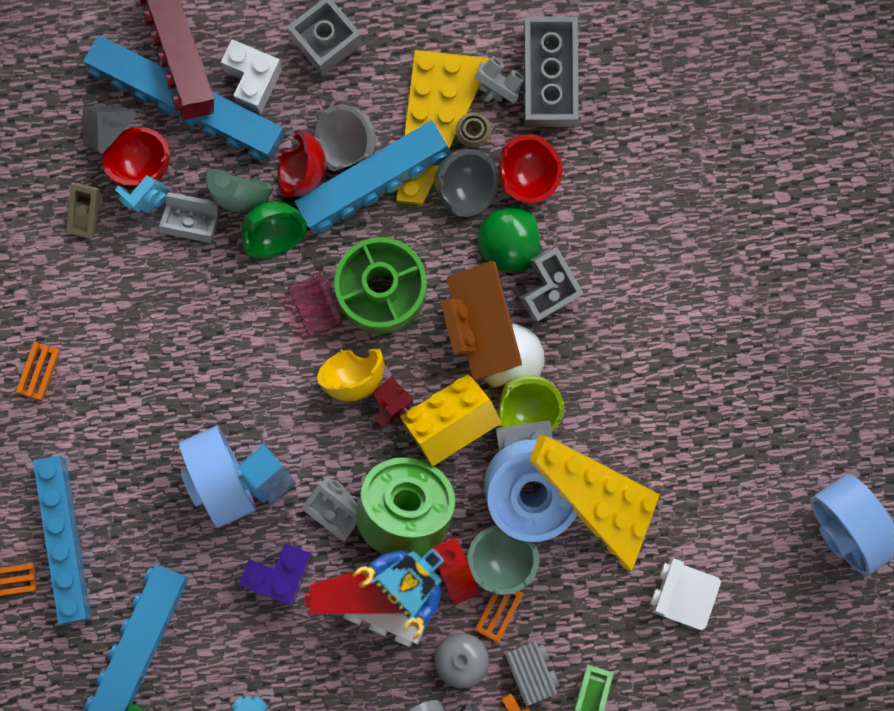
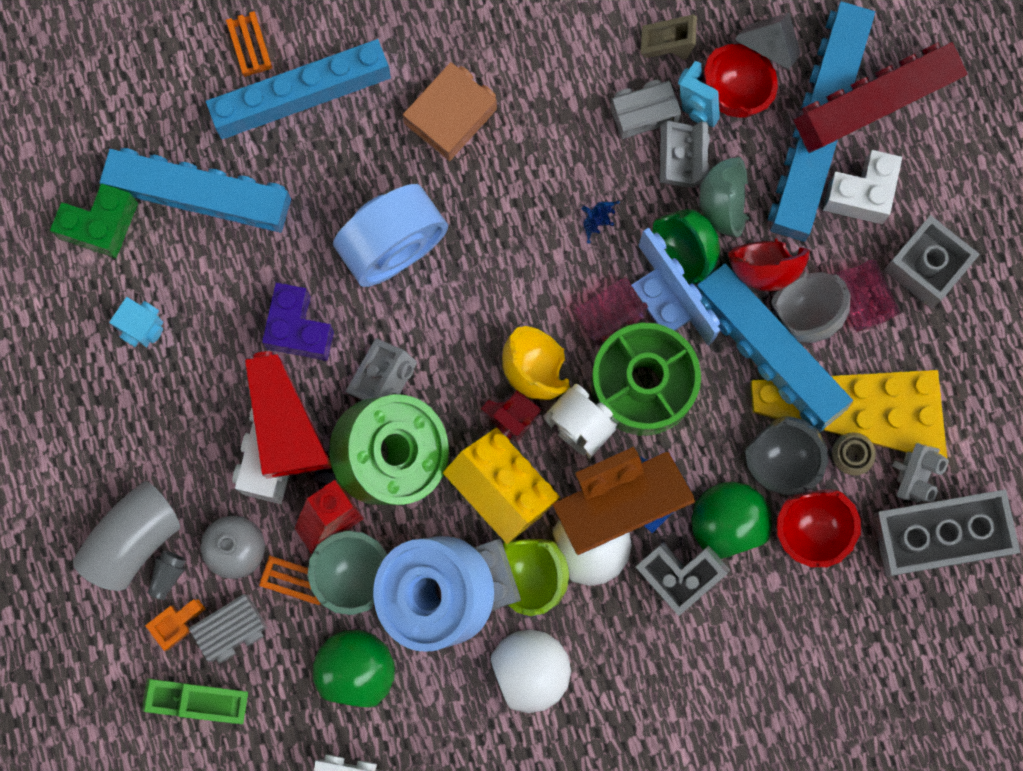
camera: 80 degrees right, 0 degrees up
orange tile [16,342,61,401] -> none
dark azure brick [236,444,296,505] -> none
torso [353,549,444,639] -> none
yellow wing [529,434,660,571] -> none
none -> green cylinder [313,630,395,708]
none -> nougat brick [403,62,497,161]
none -> white cylinder [491,629,571,713]
none -> white brick [543,384,617,459]
none -> clear blue piece [581,200,620,244]
none -> light grey brick [610,80,681,139]
none -> light blue bracket [631,228,720,345]
none -> clear pink bracket [834,259,900,333]

